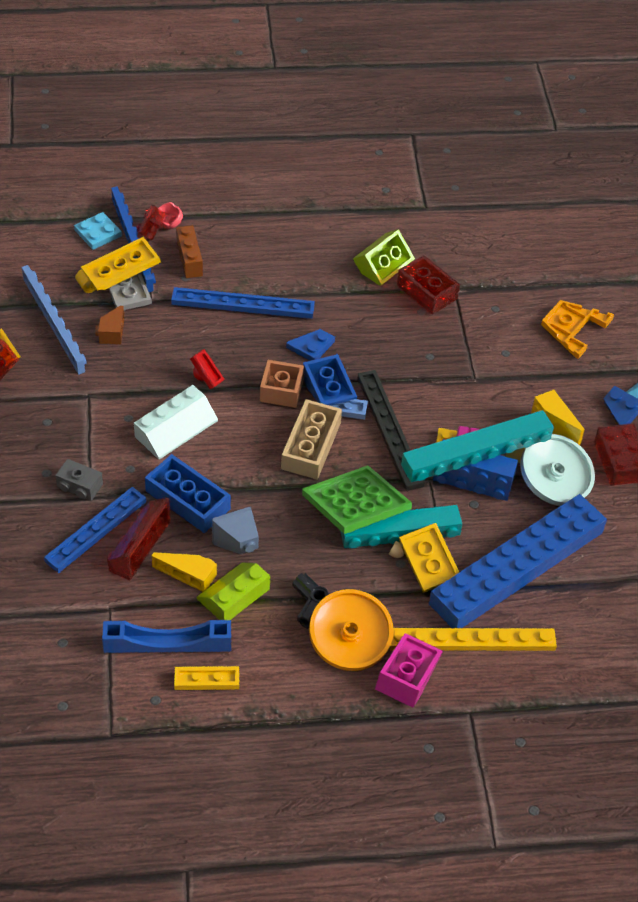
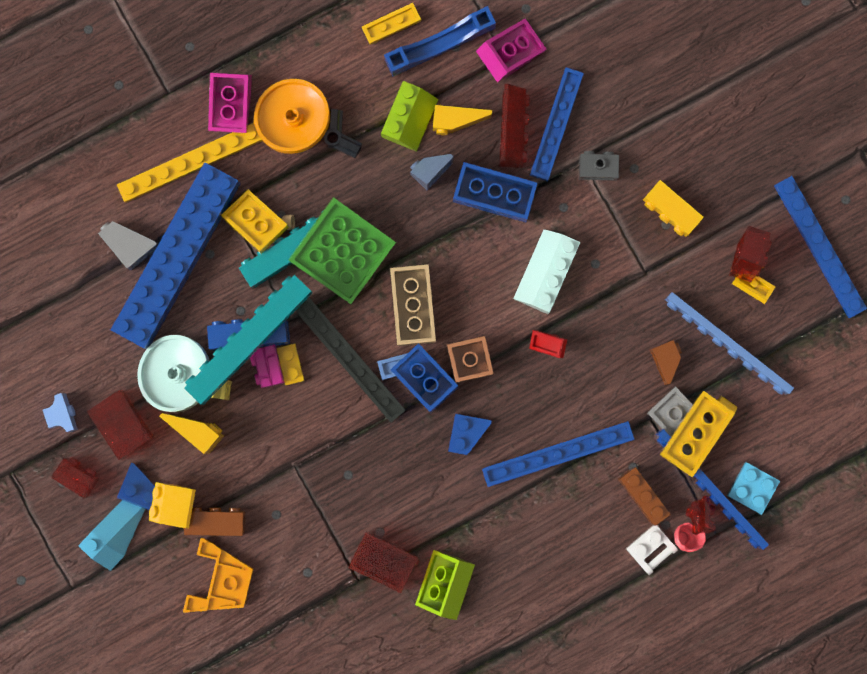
camera: 160 degrees right, 35 degrees up
none -> light grey slope [98,221,158,270]
none -> yellow slope [149,482,196,529]
none -> dark orange brick [184,507,245,536]
none -> dark pink slope [476,18,547,82]
none -> white plate [626,525,678,575]
none -> yellow brick [643,180,704,237]

